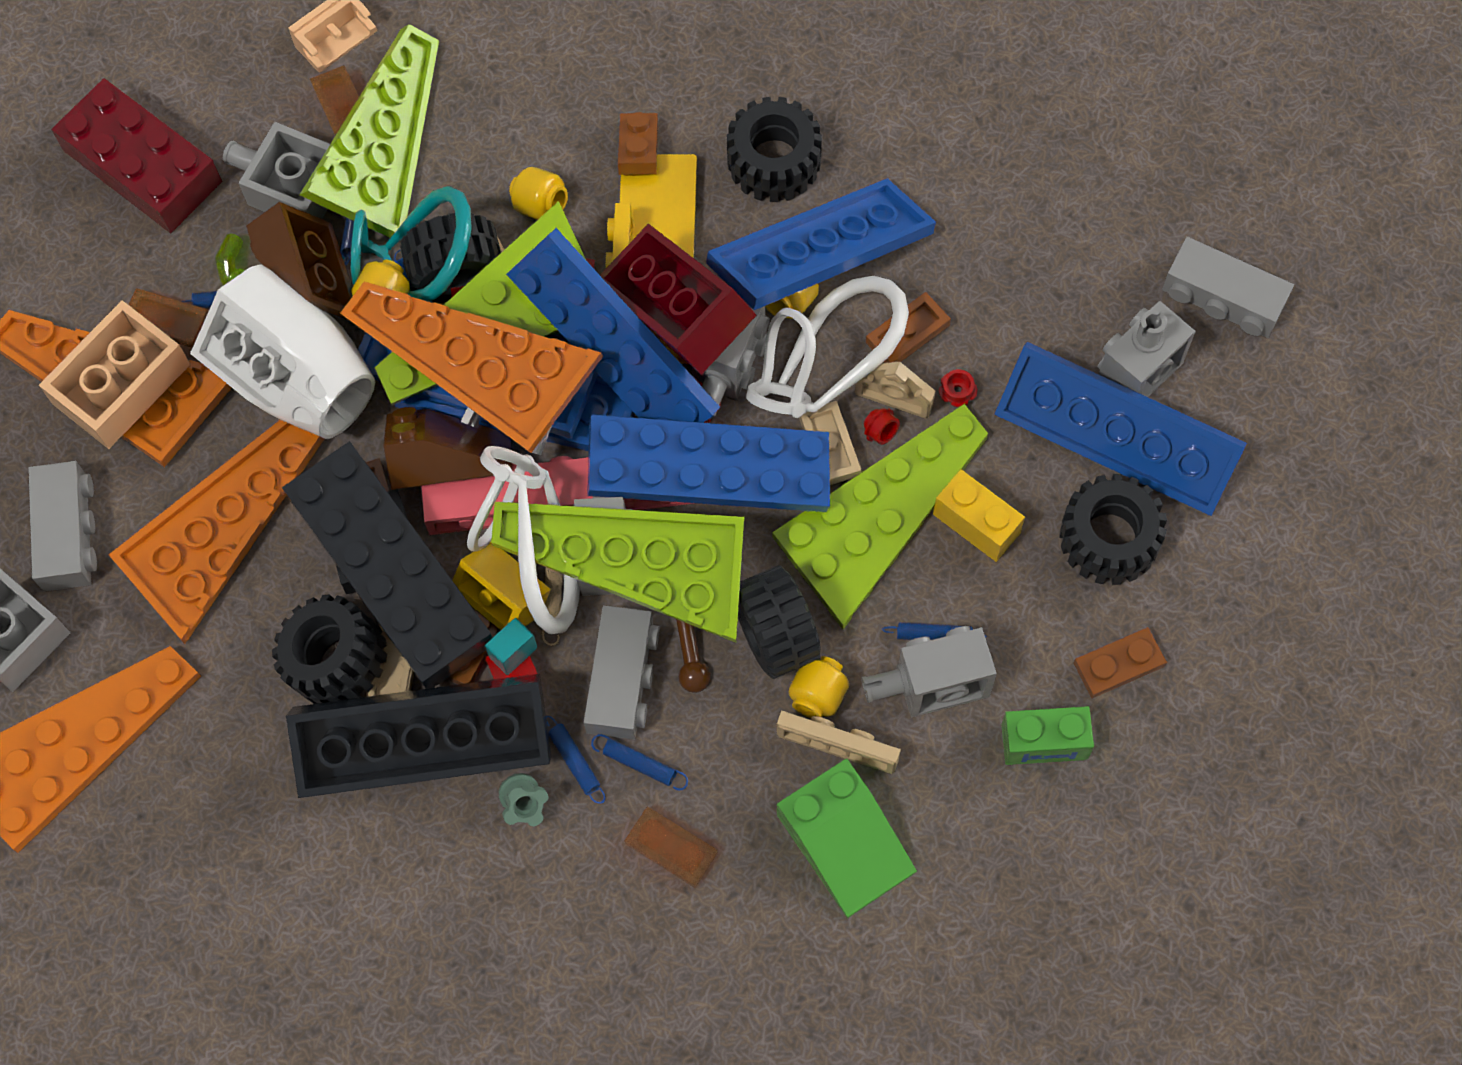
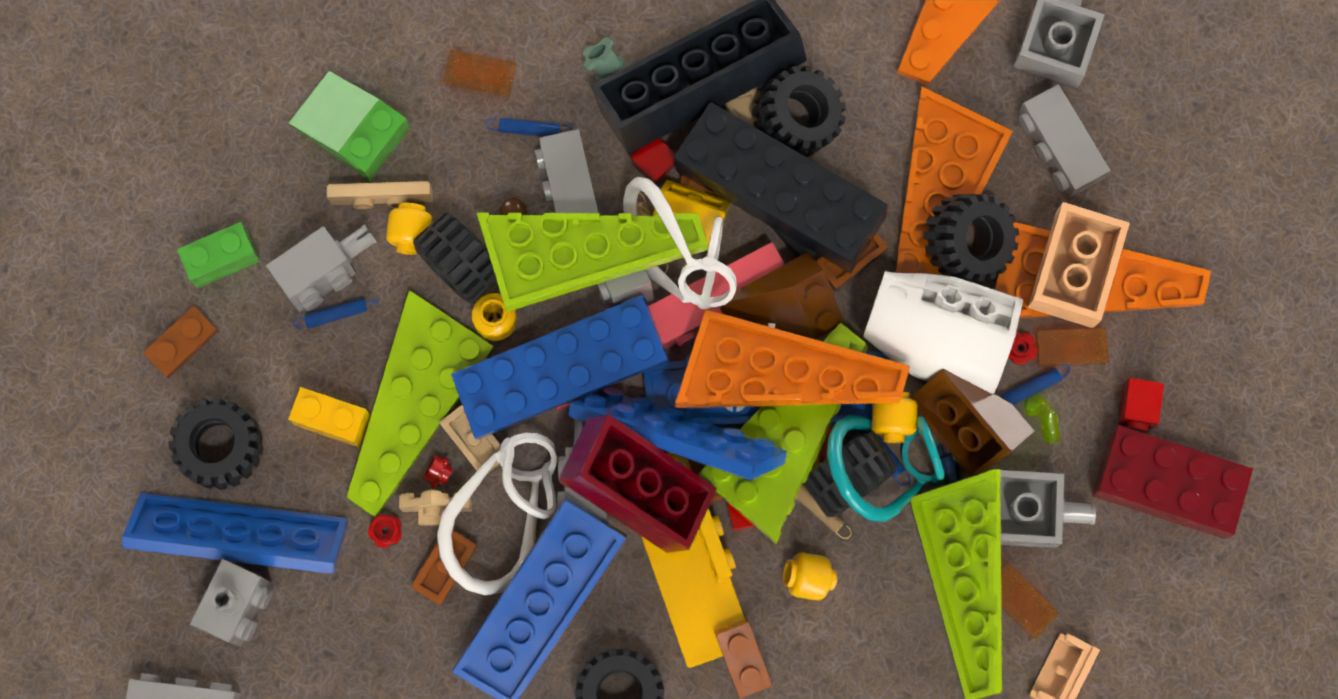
camera: 155 degrees right, 10 degrees up
teal piece [485,618,537,675] -> none
blue piece [546,716,605,804] -> none
none -> yellow head [471,293,517,341]
none -> black tyre [924,194,1019,281]
none -> red brick [1118,378,1164,433]

